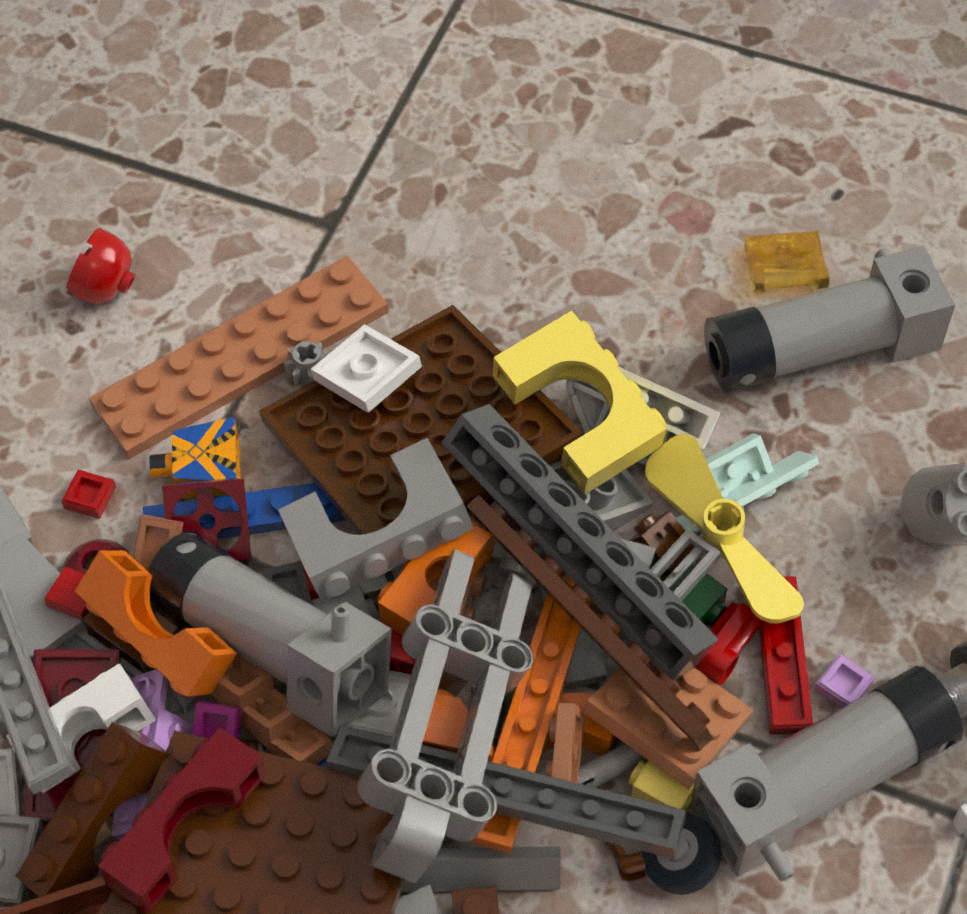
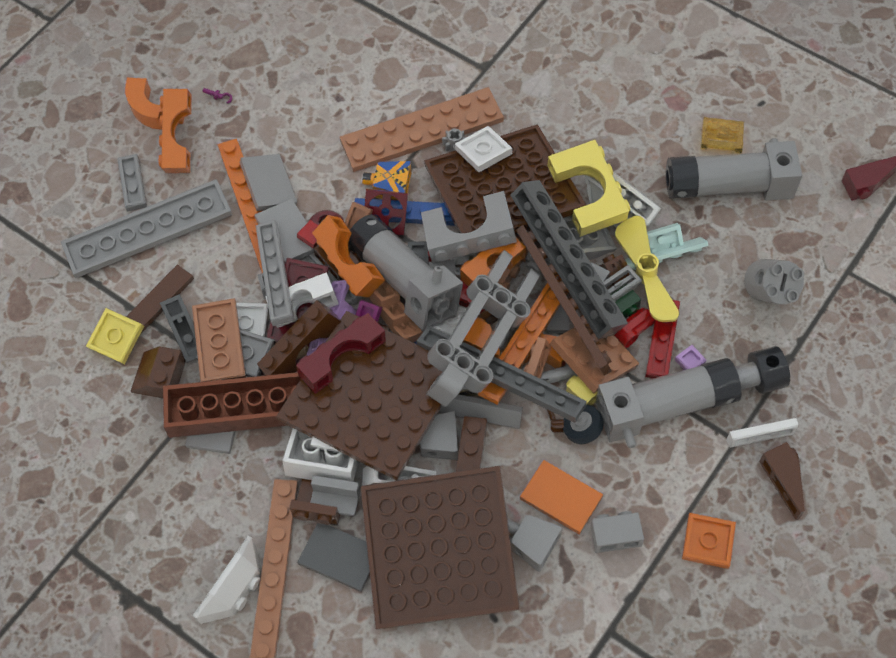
camera: 15 degrees right, 5 degrees up
red tile [61,469,116,519] -> none
red cylinder [66,227,135,304] -> none

